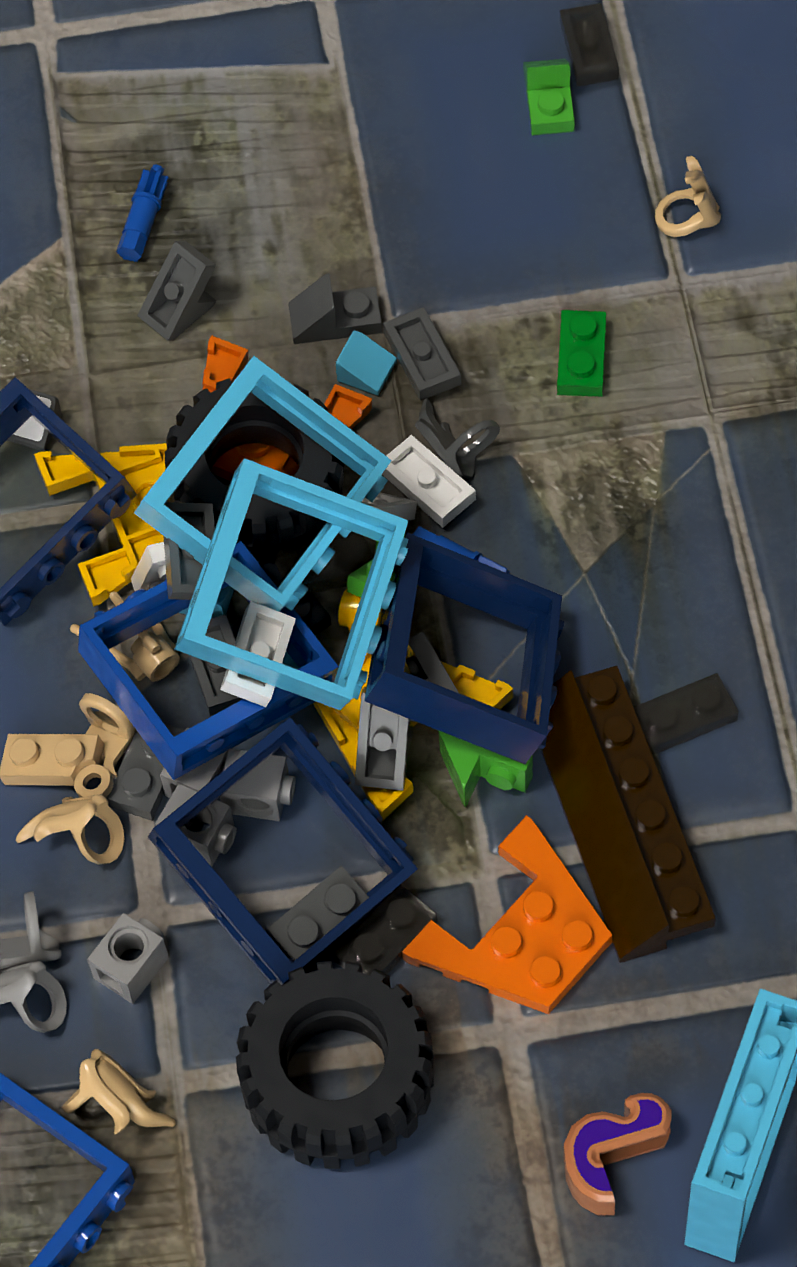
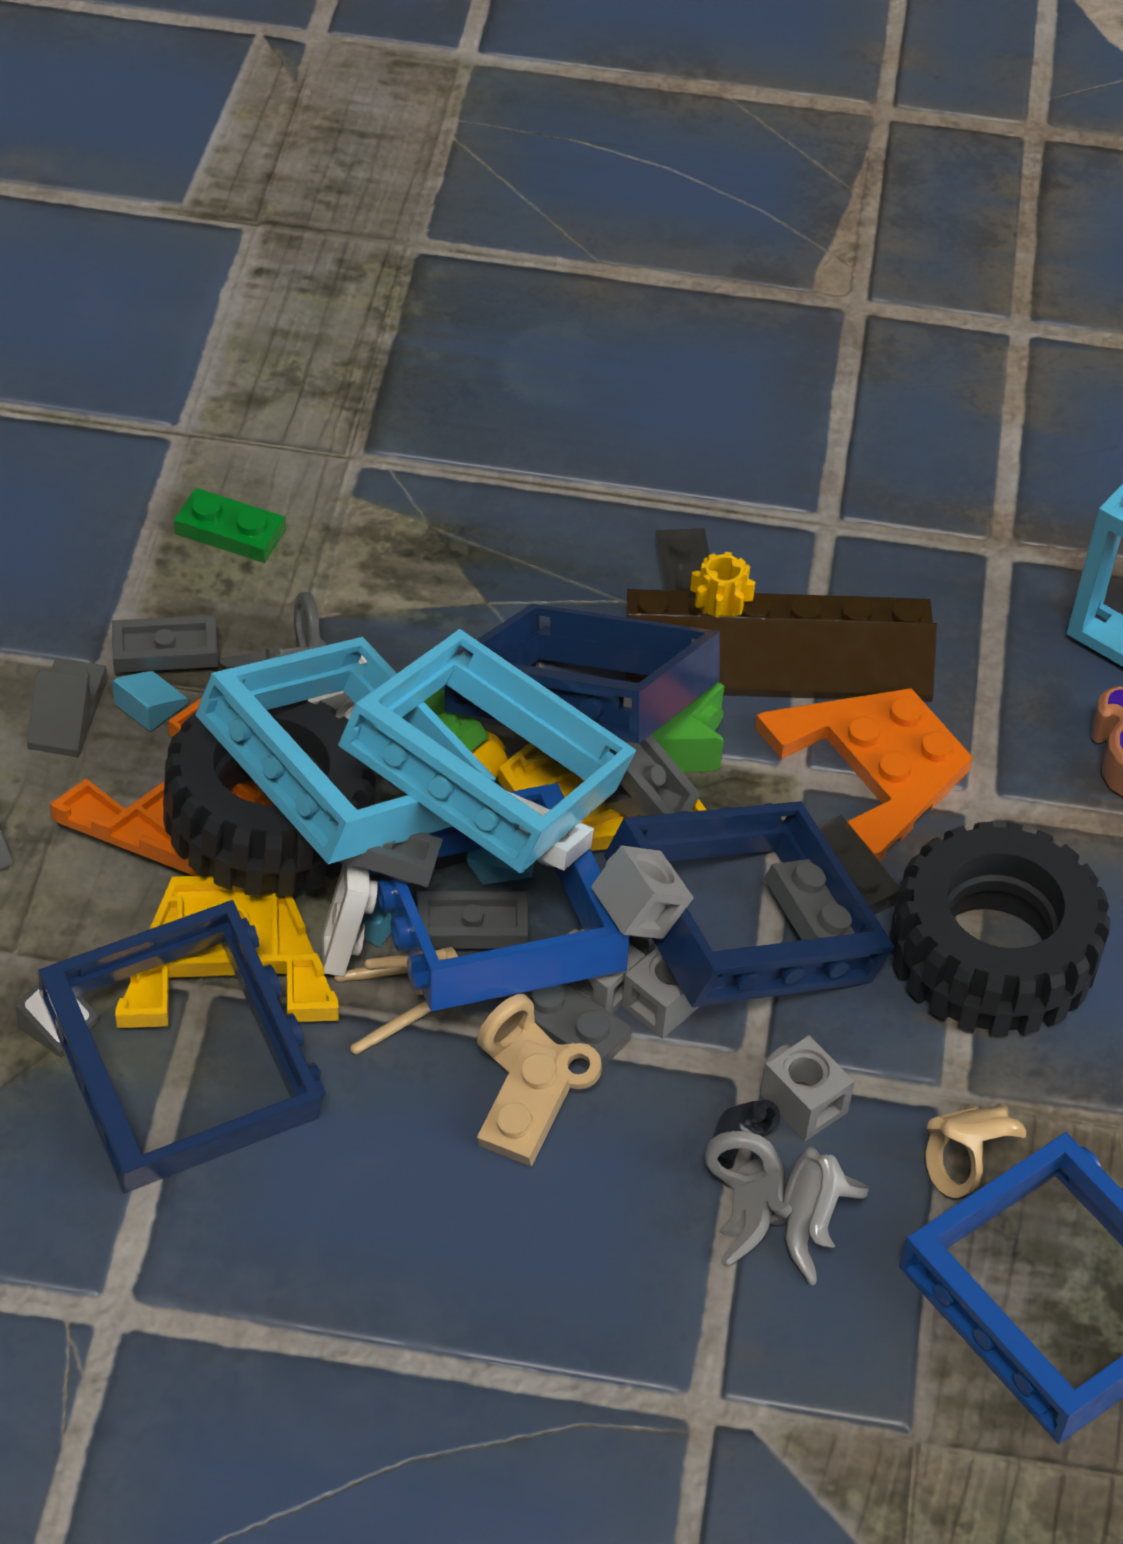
camera: 80 degrees left, 10 degrees down
tan piece [16,795,125,865] -> none
tan piece [655,156,721,237] -> none
none -> light grey brick [591,845,694,939]
none -> yellow gear [690,552,756,618]
none -> black arm [712,1099,781,1169]

